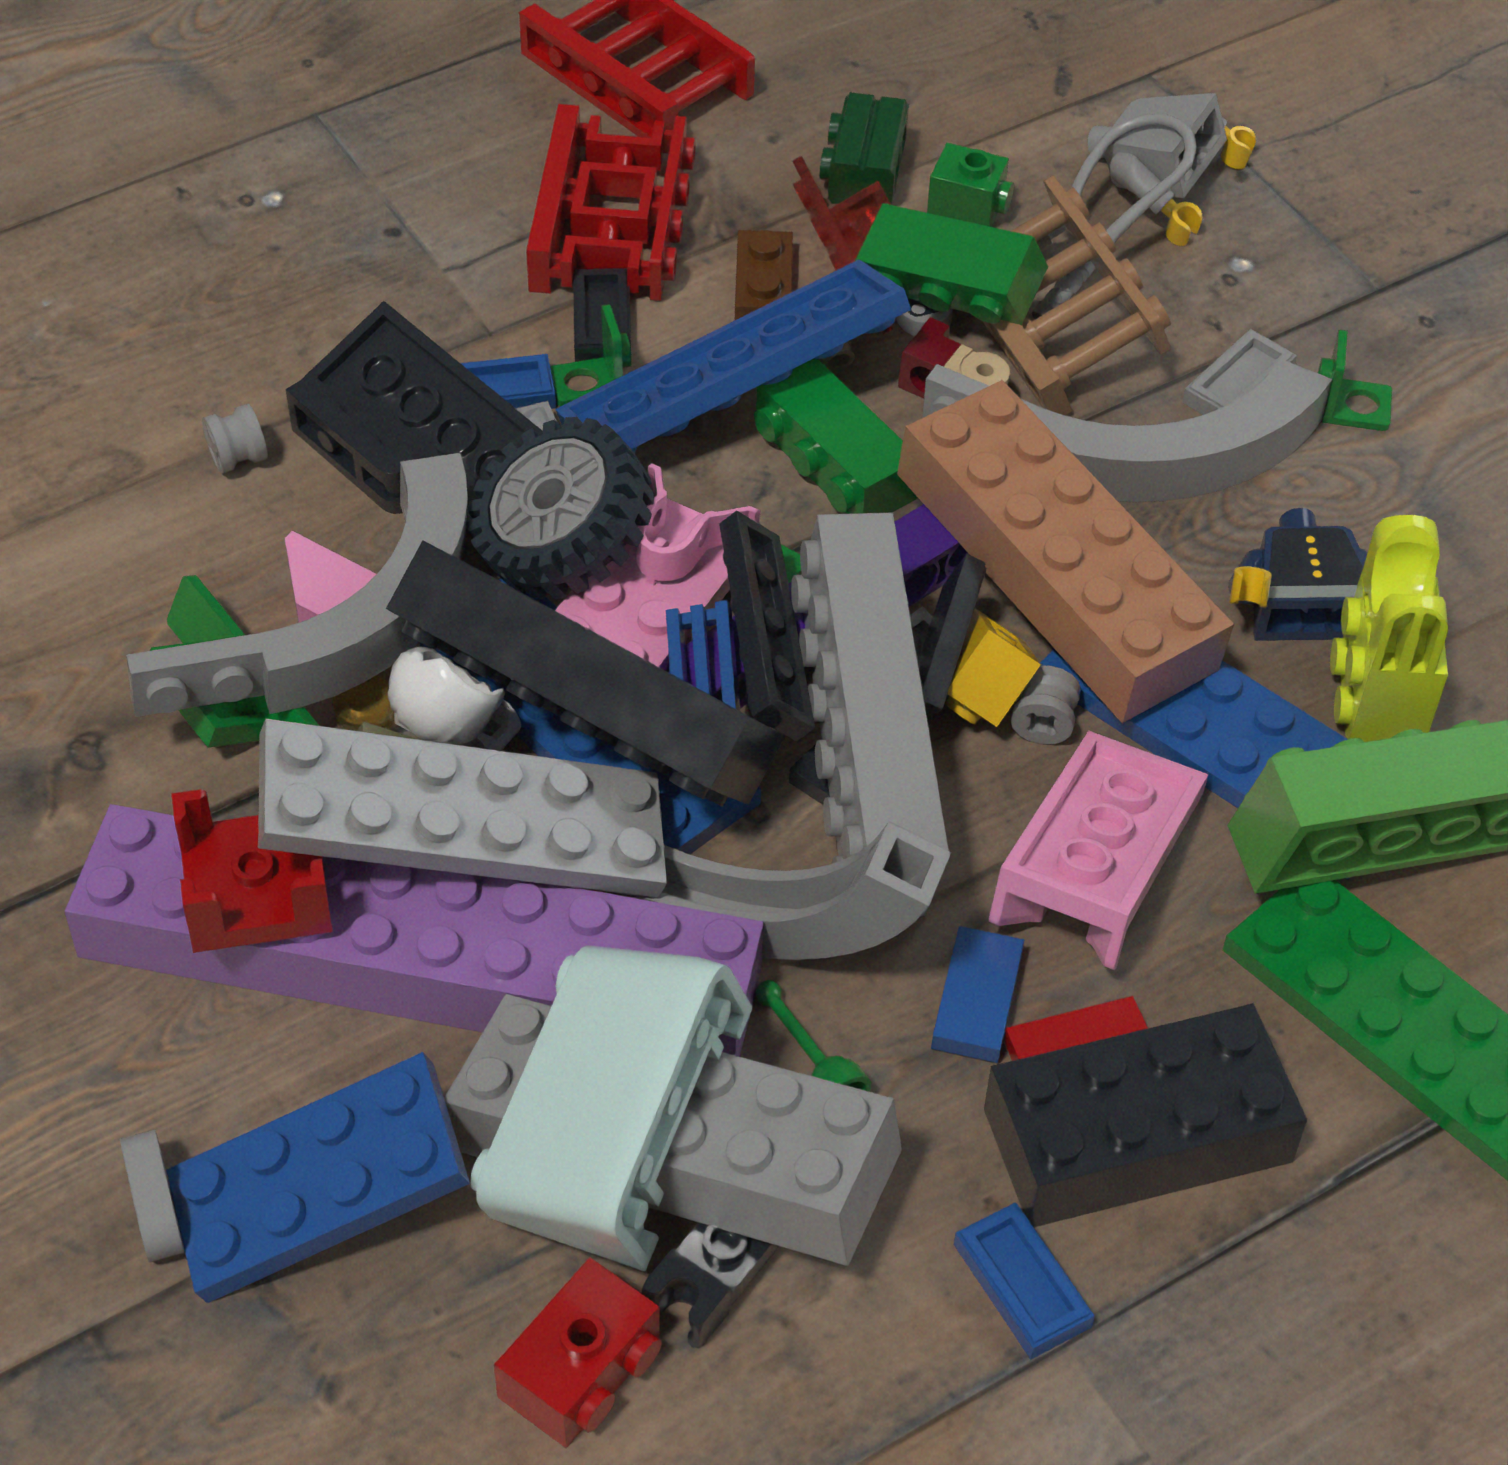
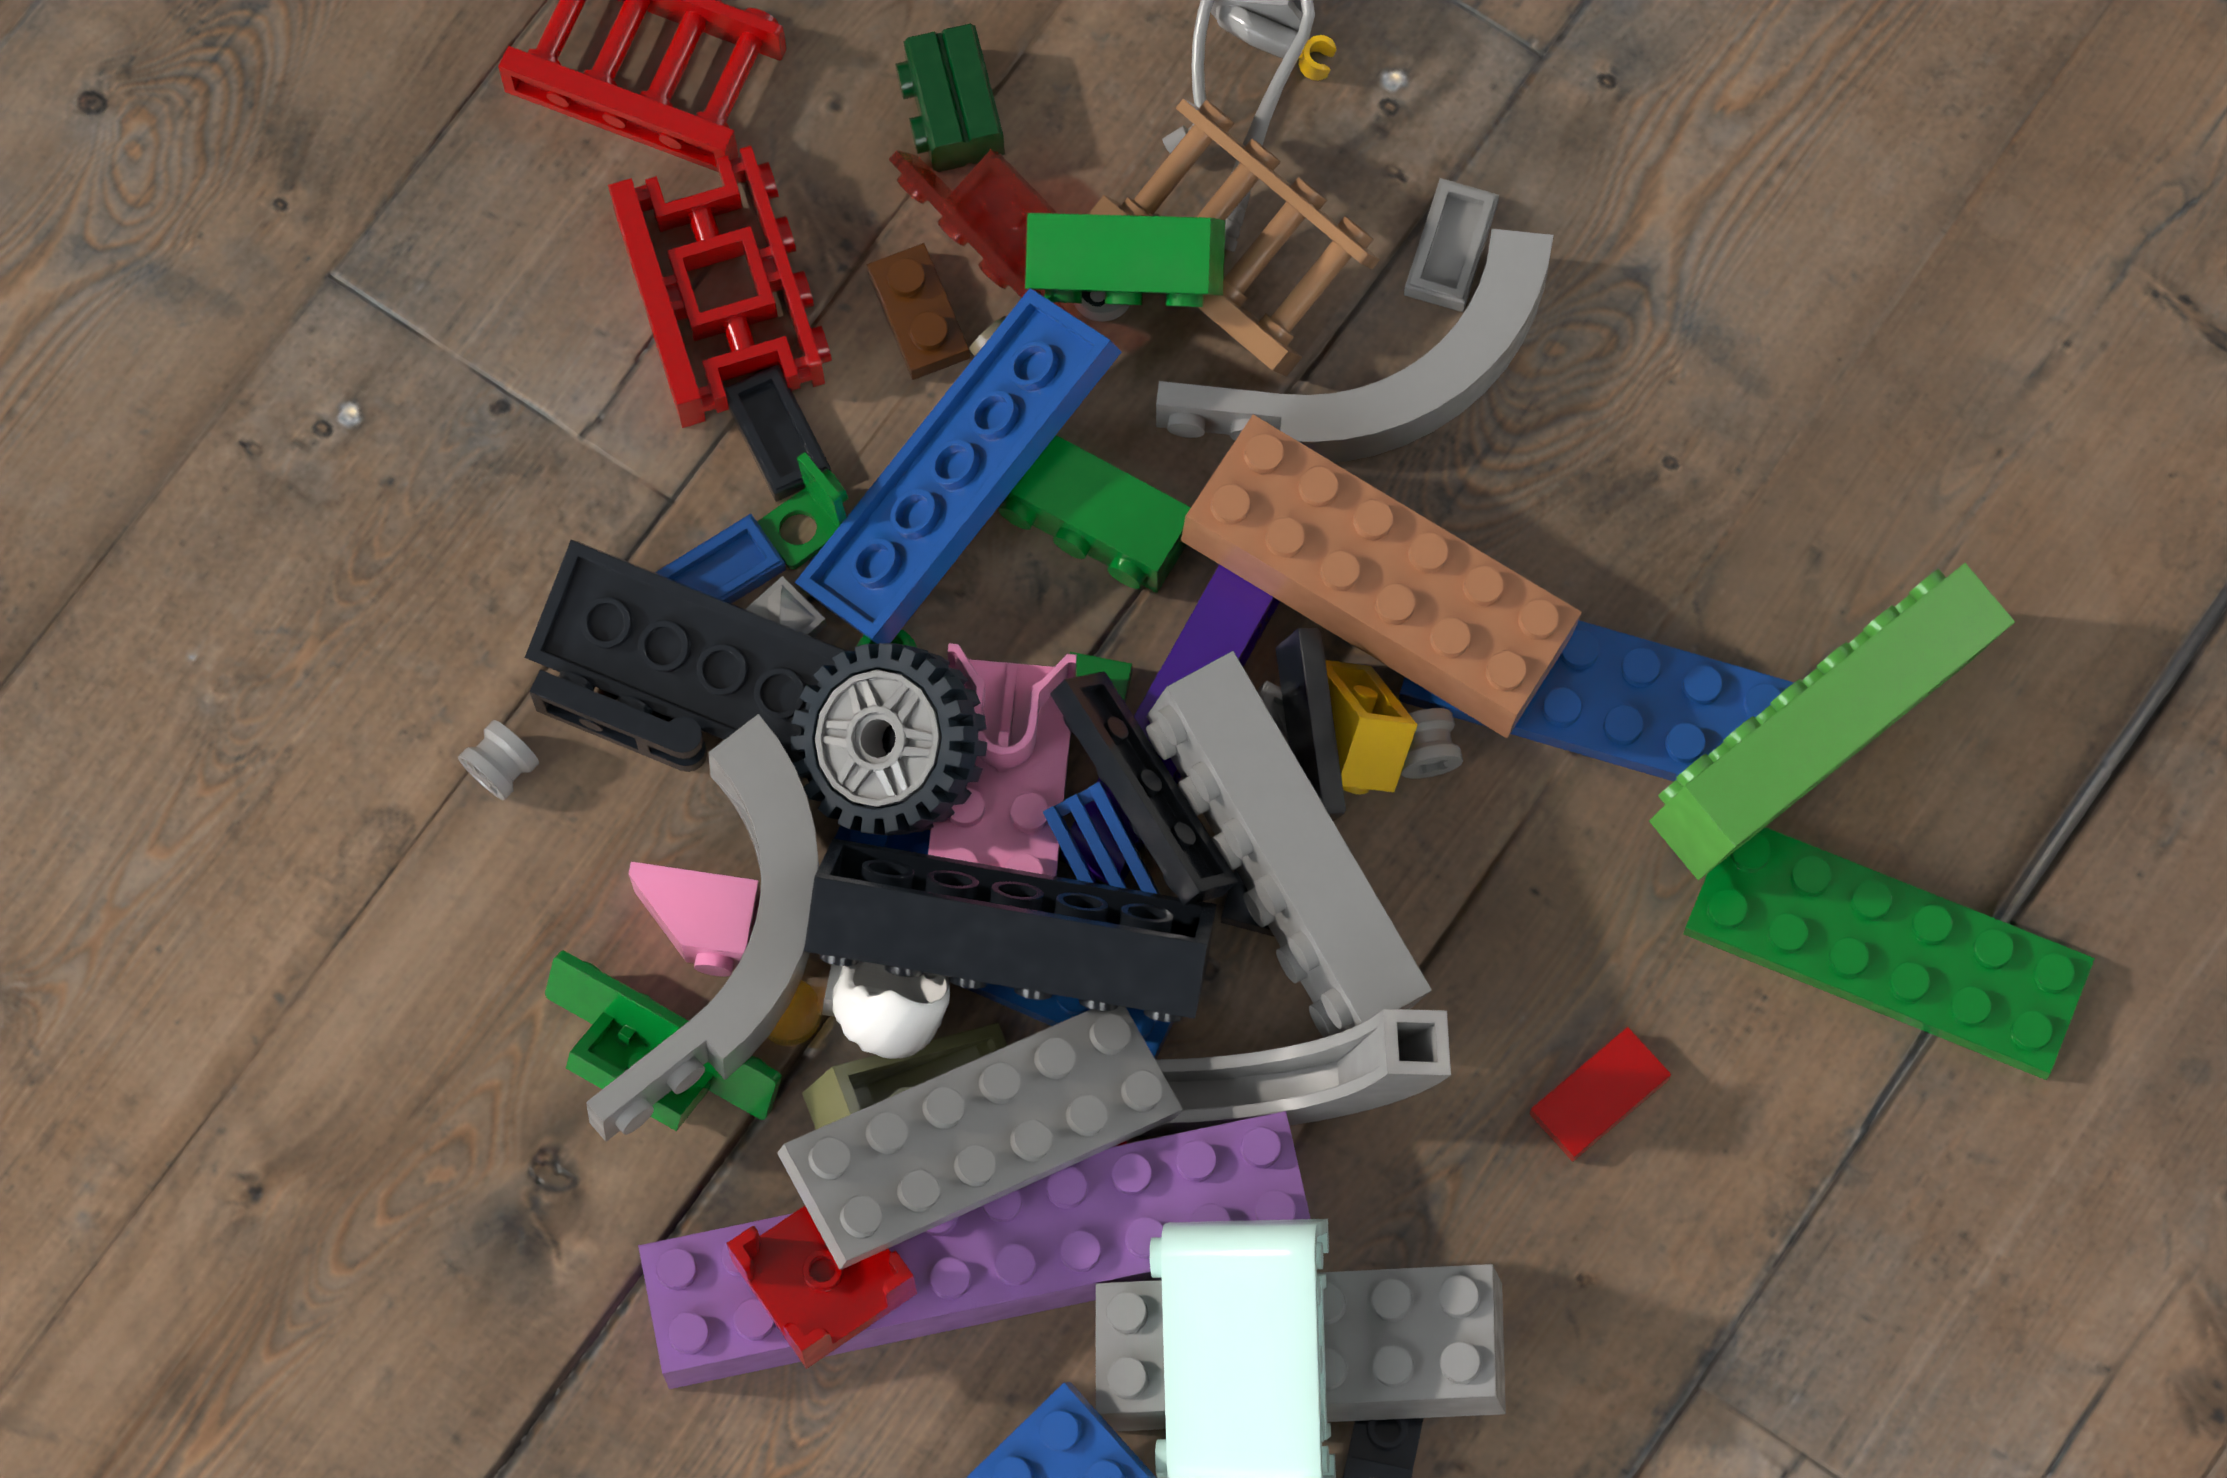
camera: 20 degrees left, 20 degrees up
green hinge [755,980,872,1092] -> none
dark red leg [898,317,1010,399] -> none
green brick [927,142,1014,227] -> none
blue tile [931,926,1025,1063] -> none
blue tile [953,1202,1095,1360] -> none
black brick [984,1003,1307,1227] -> none
bright pink plate [989,731,1208,970] -> none
torso [1228,508,1368,641] -> none
green bracket [1318,330,1392,431] -> none
neon yellow brick [1330,515,1448,742] -> none

